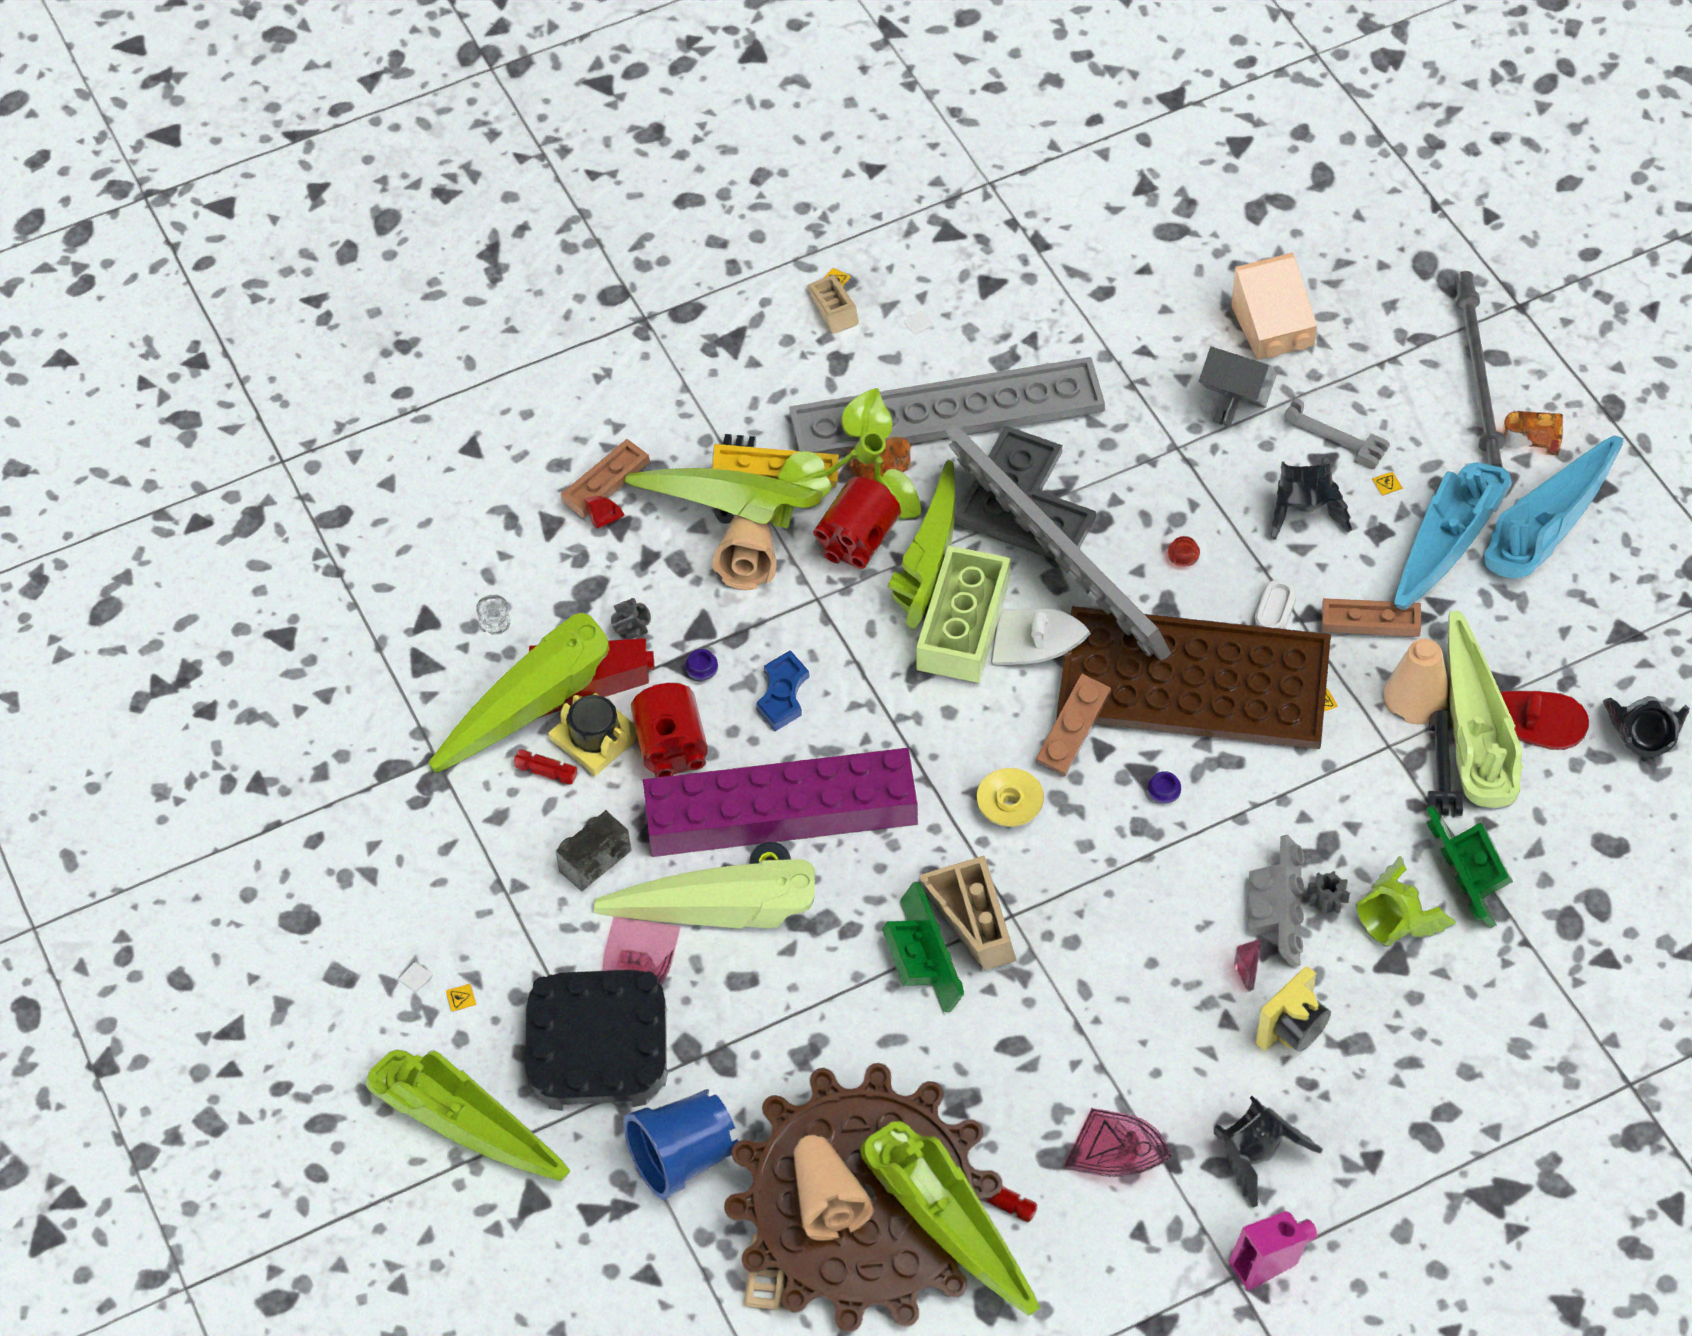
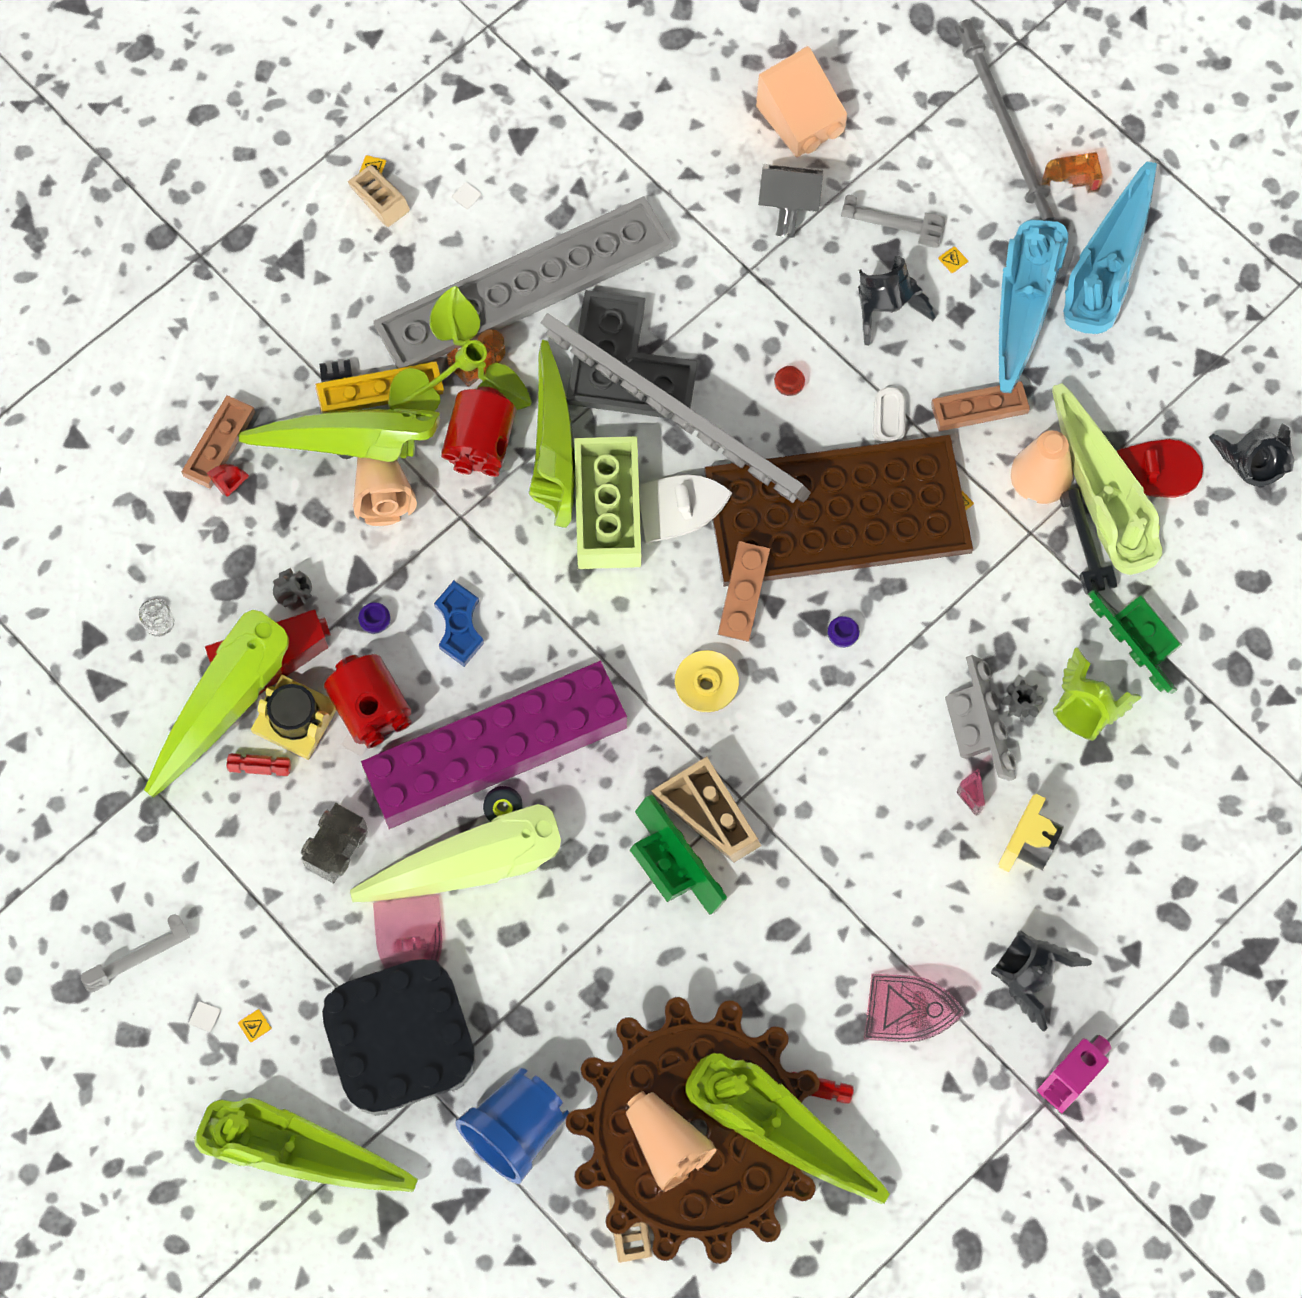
camera: 20 degrees left, 15 degrees up
none -> light grey hinge [81,914,190,993]

